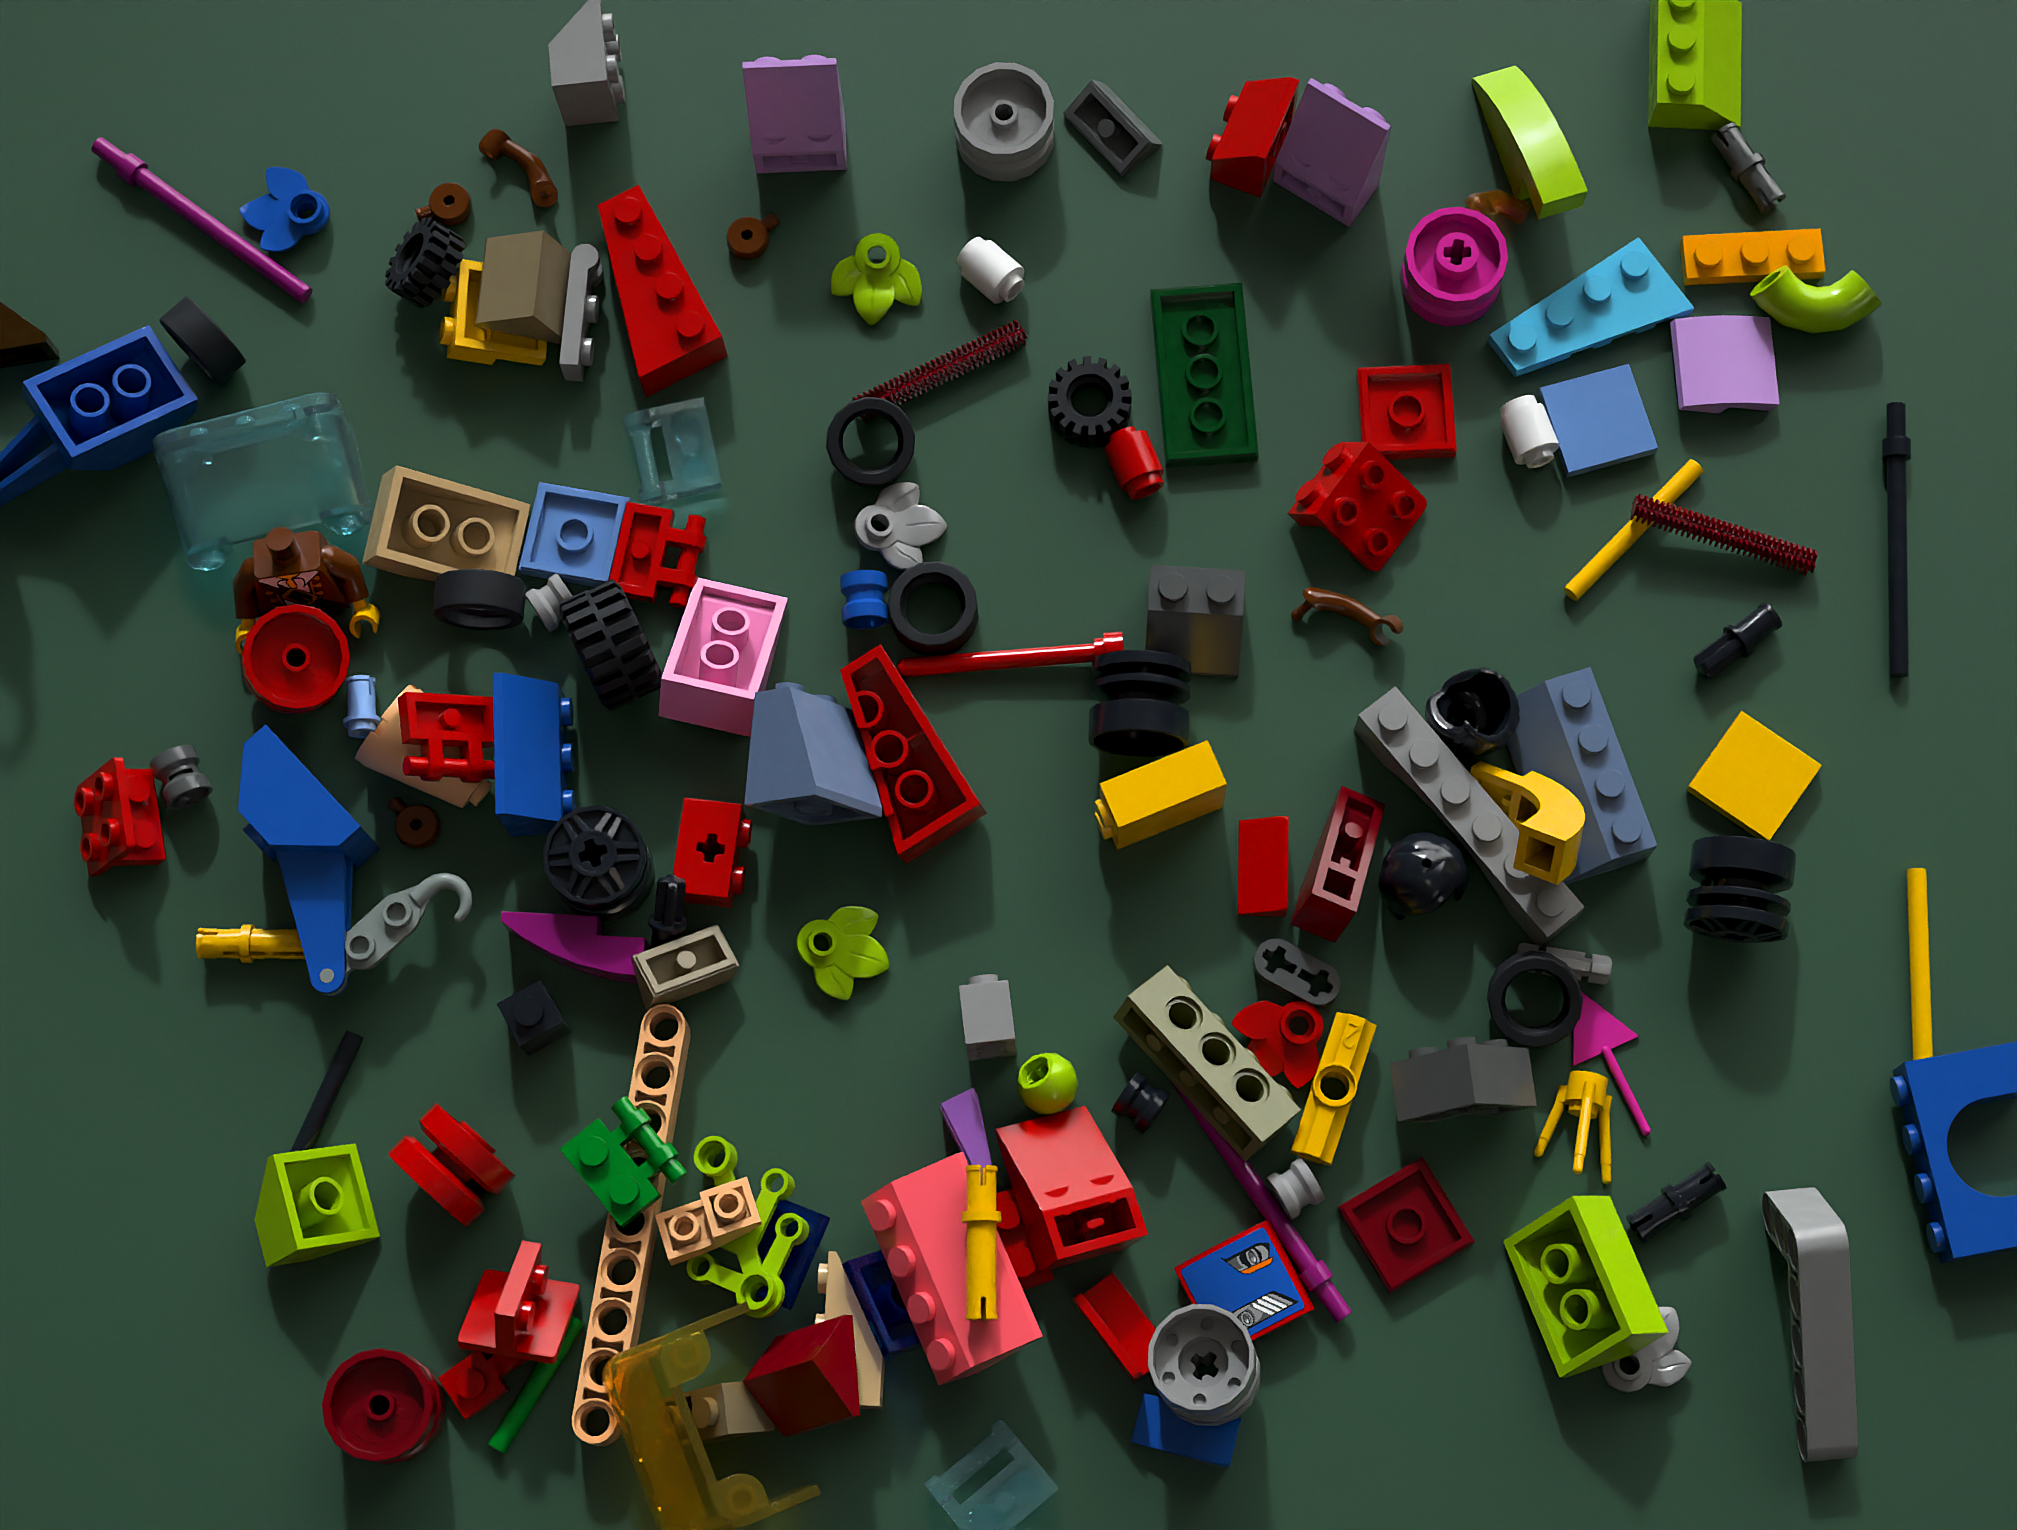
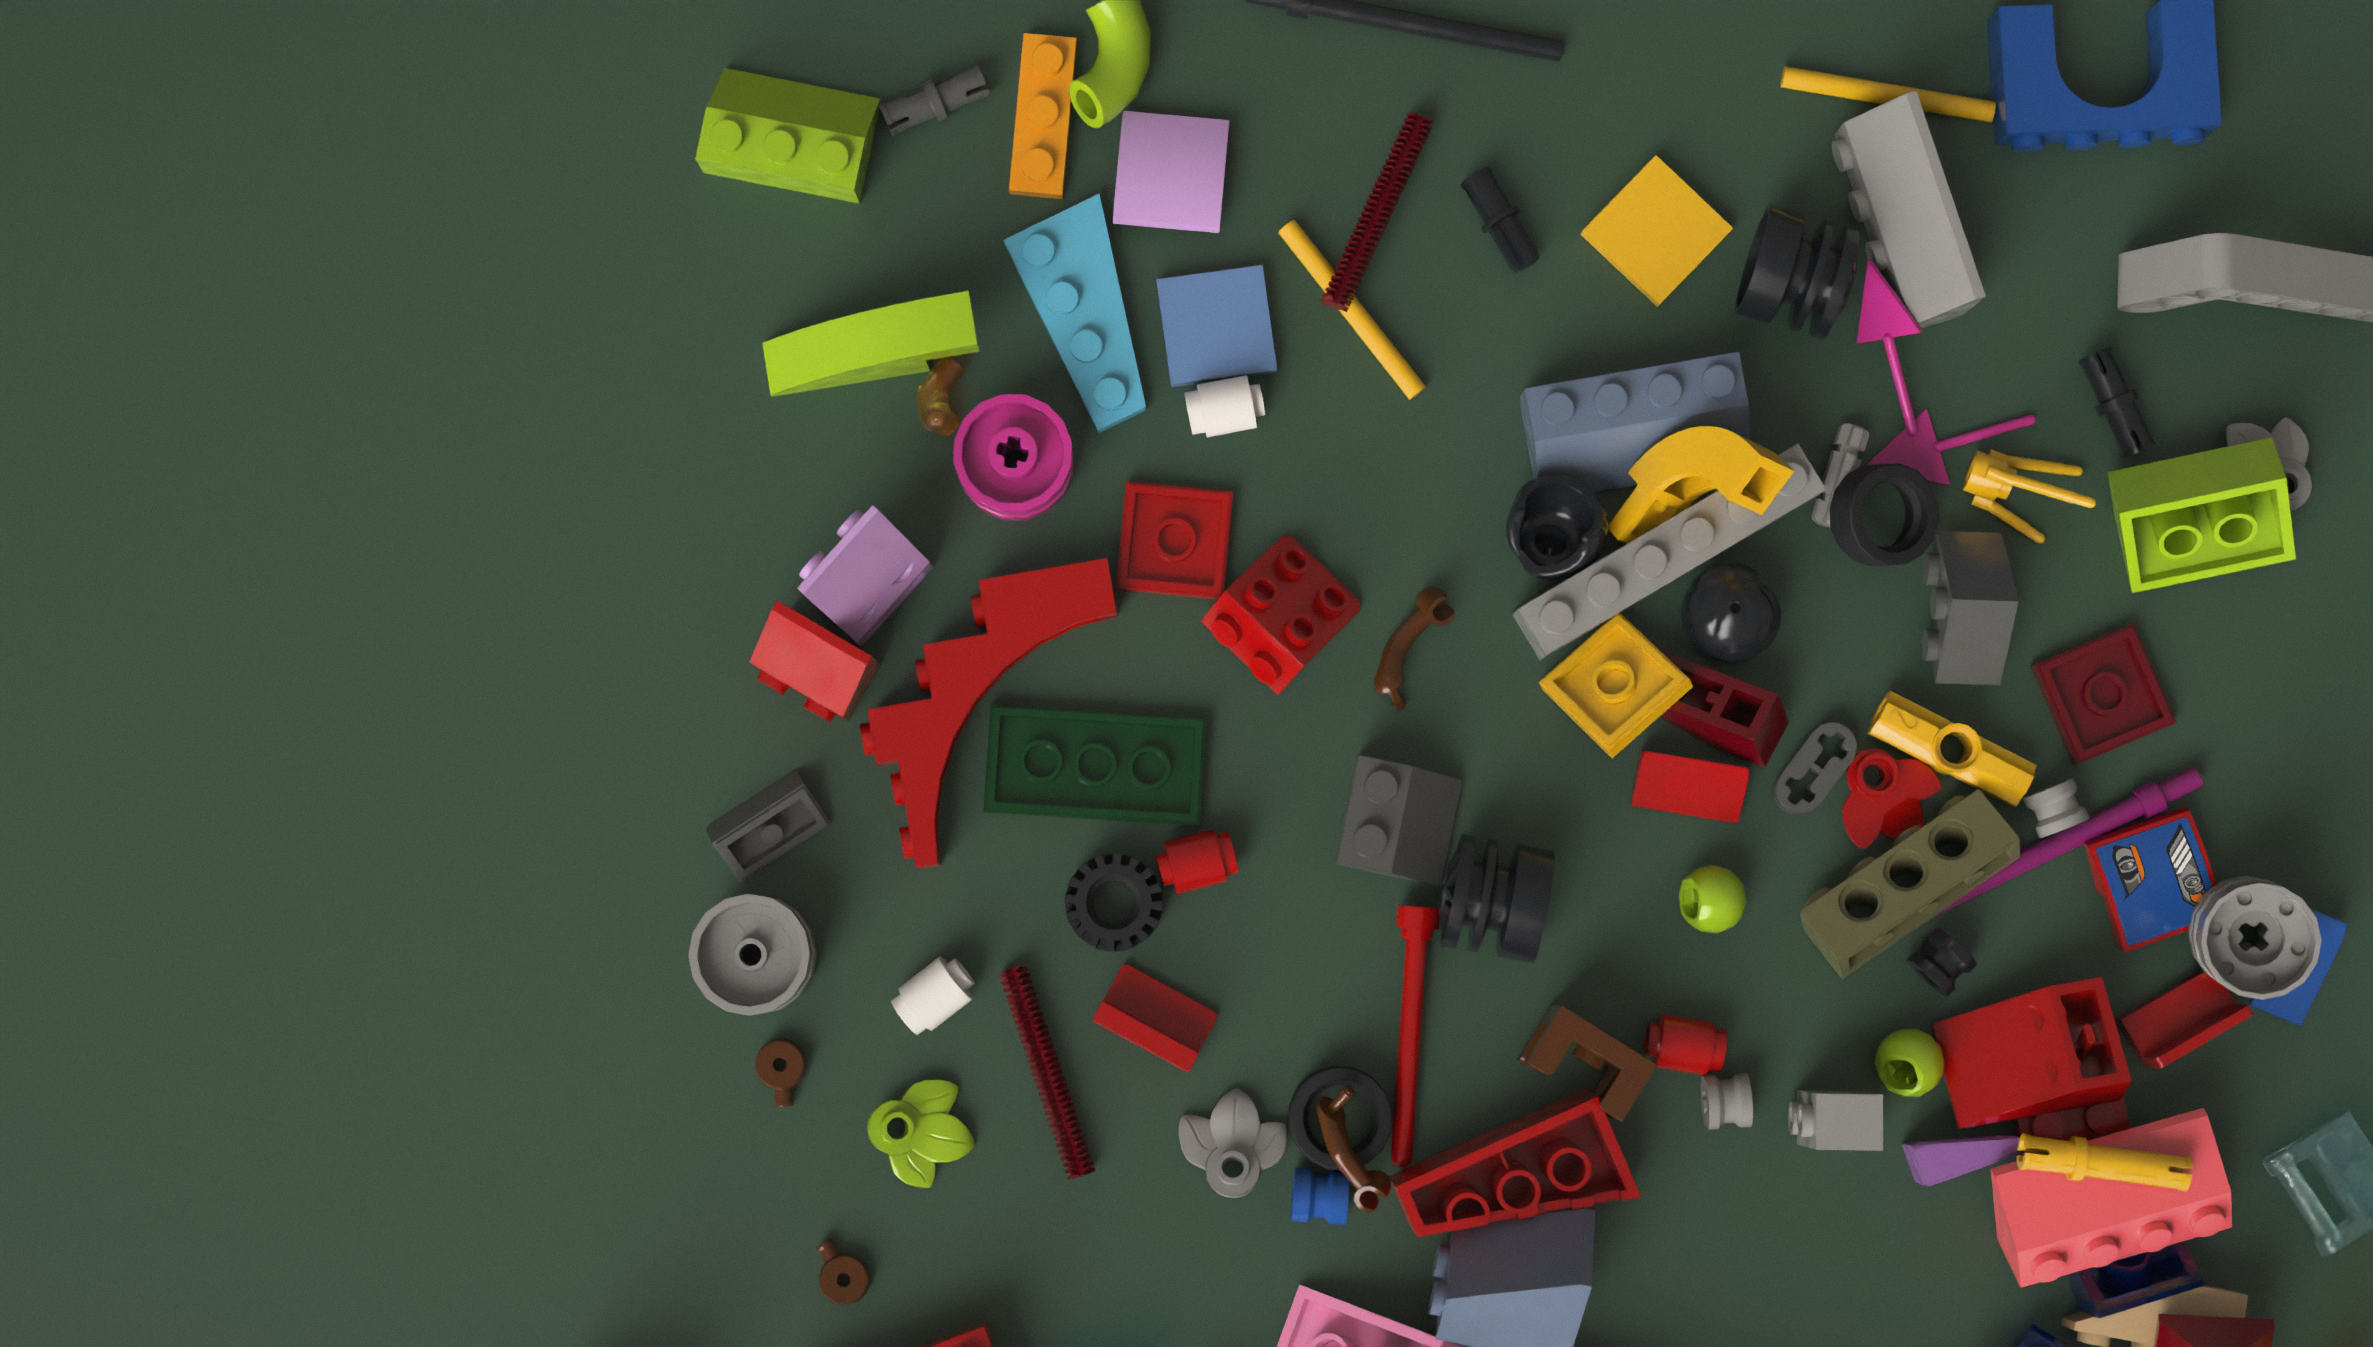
camera: 90 degrees left, 10 degrees up
lavender slope [742,55,847,173] -> none
lime plate [796,906,890,1000] -> none
black tyre [826,397,915,486] -> none
yellow brick [1094,740,1227,850] -> none
none -> reddish brown piece [755,1038,807,1108]
none -> red arch [860,558,1117,869]
none -> red panel [1092,964,1217,1073]
none -> reddish brown piece [1316,1085,1391,1212]
none -> reddish brown panel [1517,1005,1657,1122]
none -> yellow tile [1538,613,1693,759]
none -> red brick [1643,1013,1727,1075]
none -> lime piece [1679,865,1747,934]
none -> light grey wheel [1700,1073,1753,1130]
none -> light grey slope [1832,90,1986,328]
none -> dark pink piece [1856,259,1923,437]

